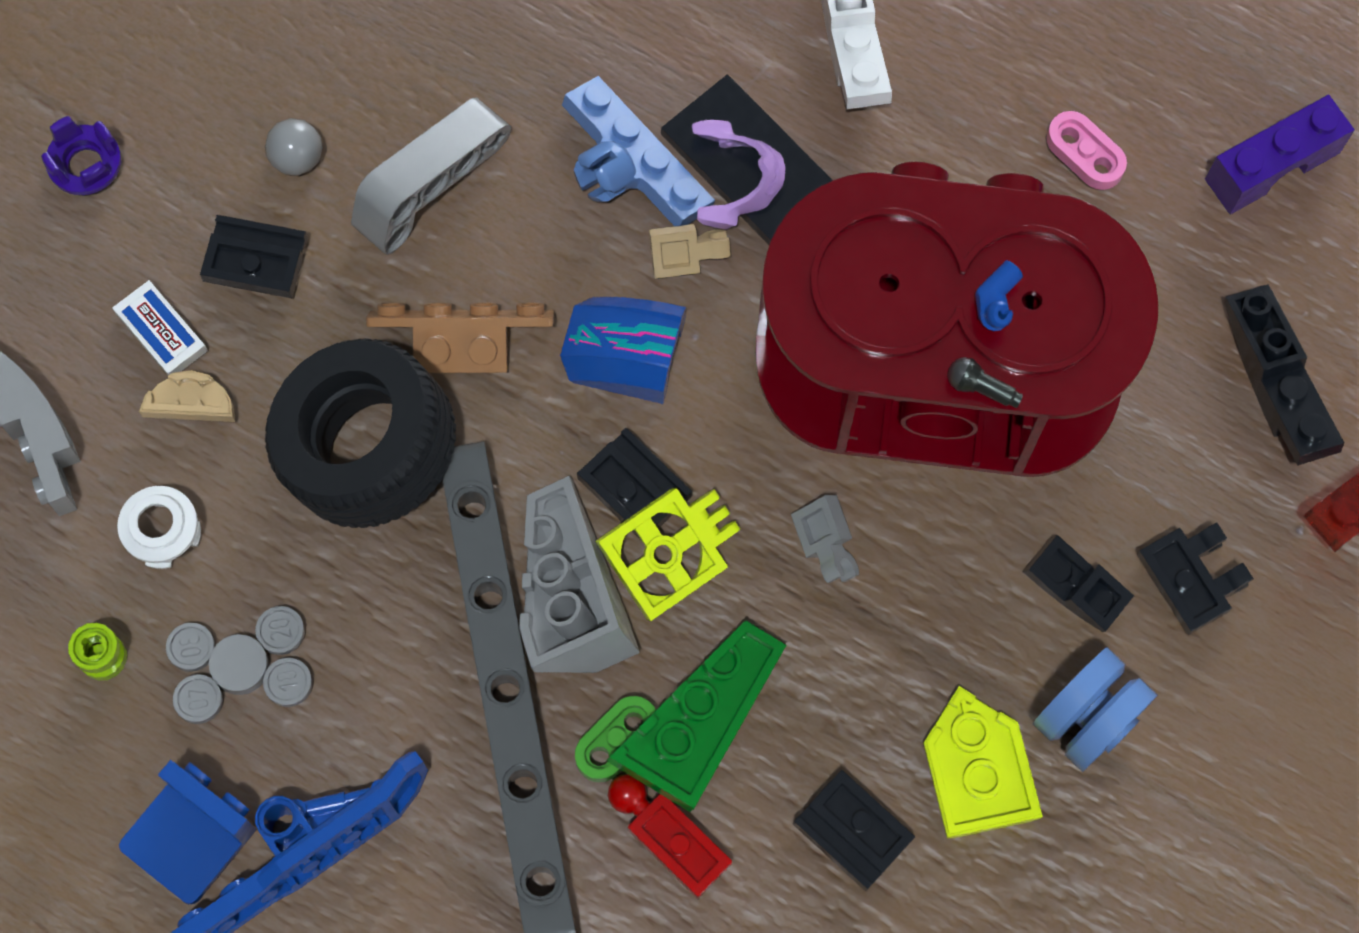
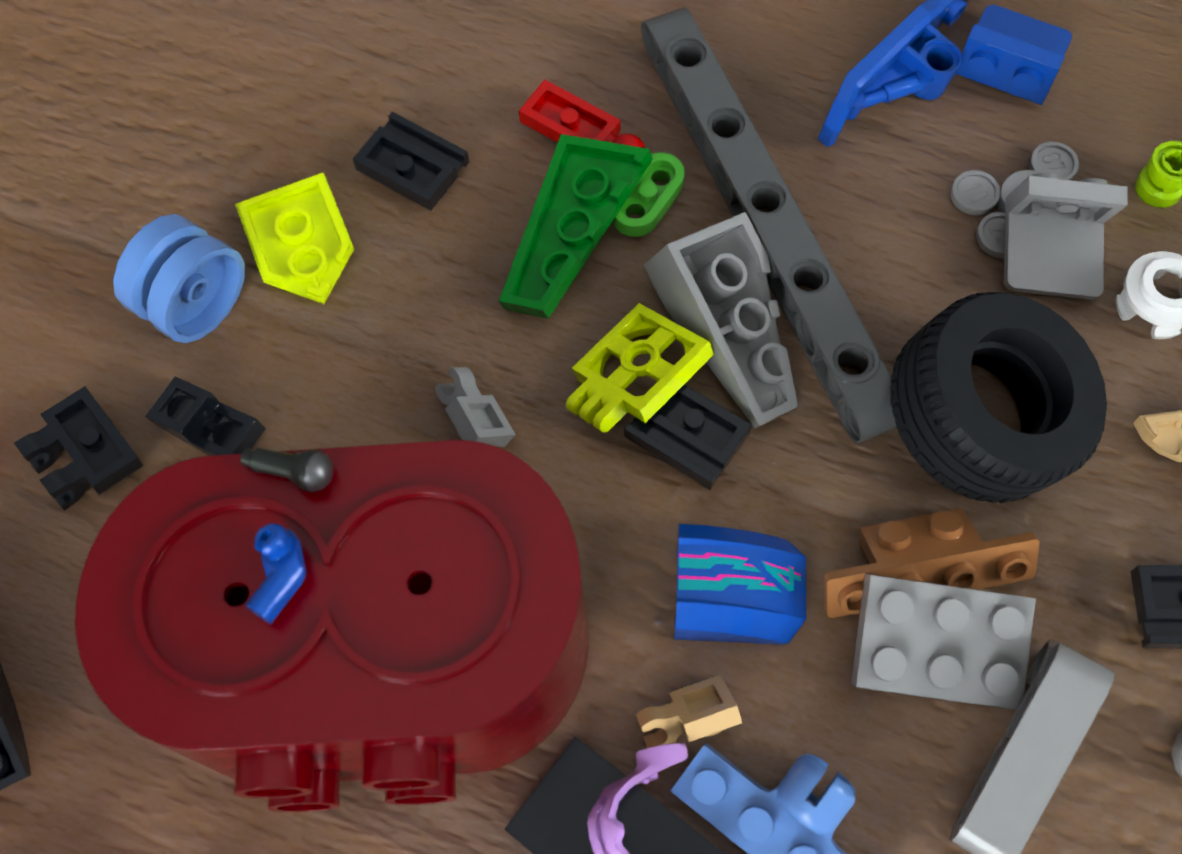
camera: 175 degrees right, 5 degrees down
none -> light grey plate [851,573,1036,710]
none -> light grey bracket [1004,172,1128,300]

